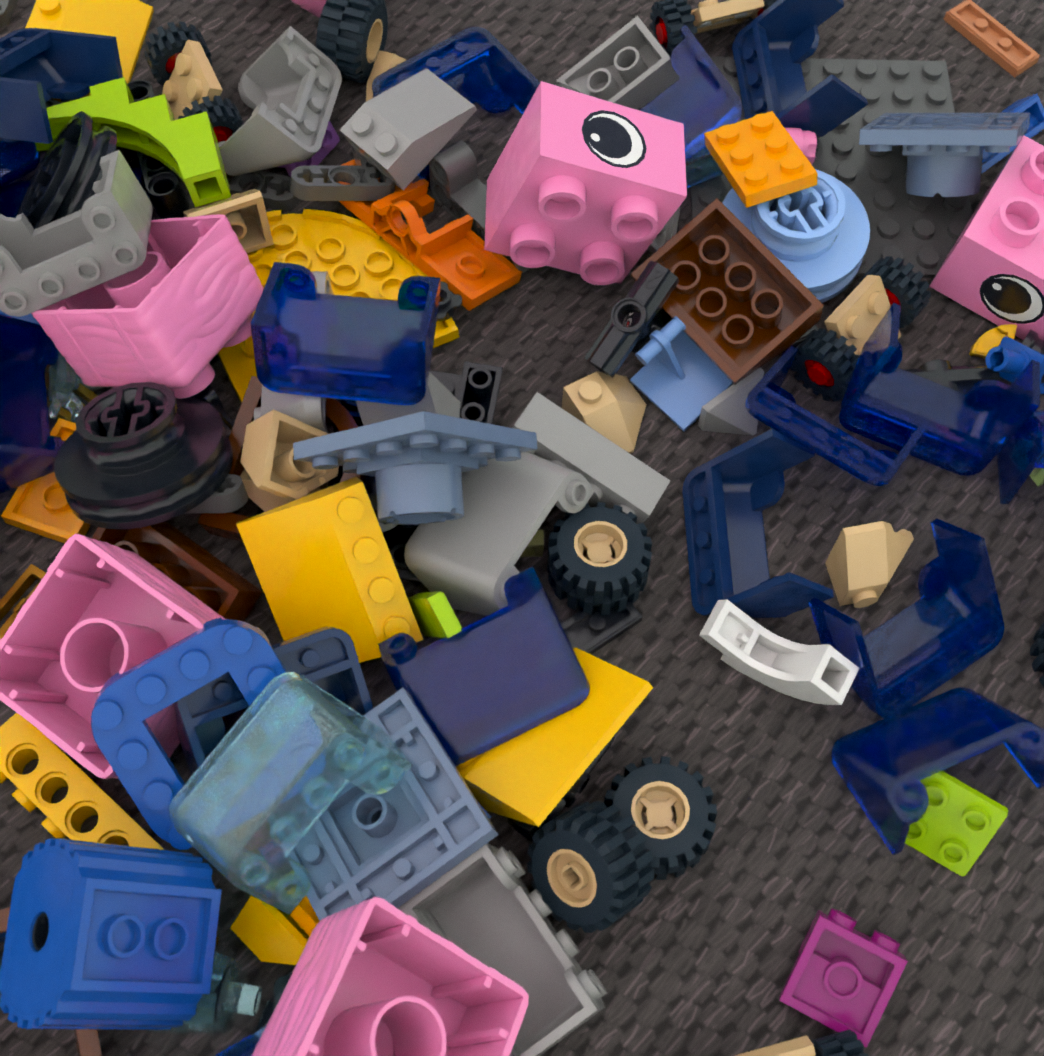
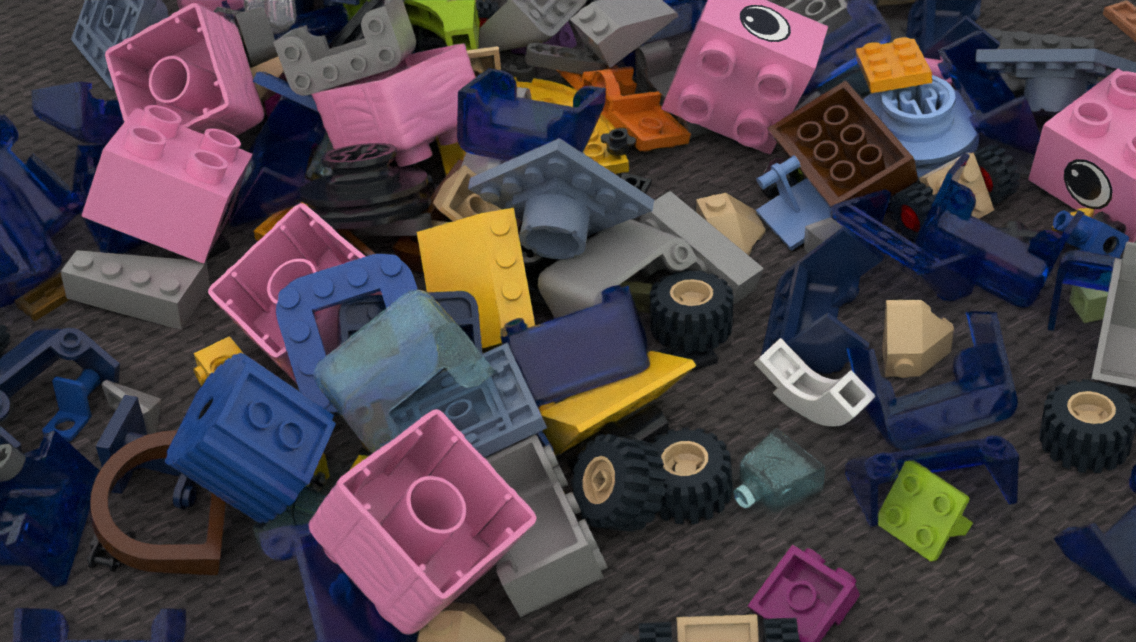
camera: 20 degrees right, 20 degrees down
lime tile [408,591,462,638] -> none
black piece [584,260,680,378] -> none
none -> clear light blue torso [733,428,825,513]
none -> clear blue windscreen [937,29,1041,156]

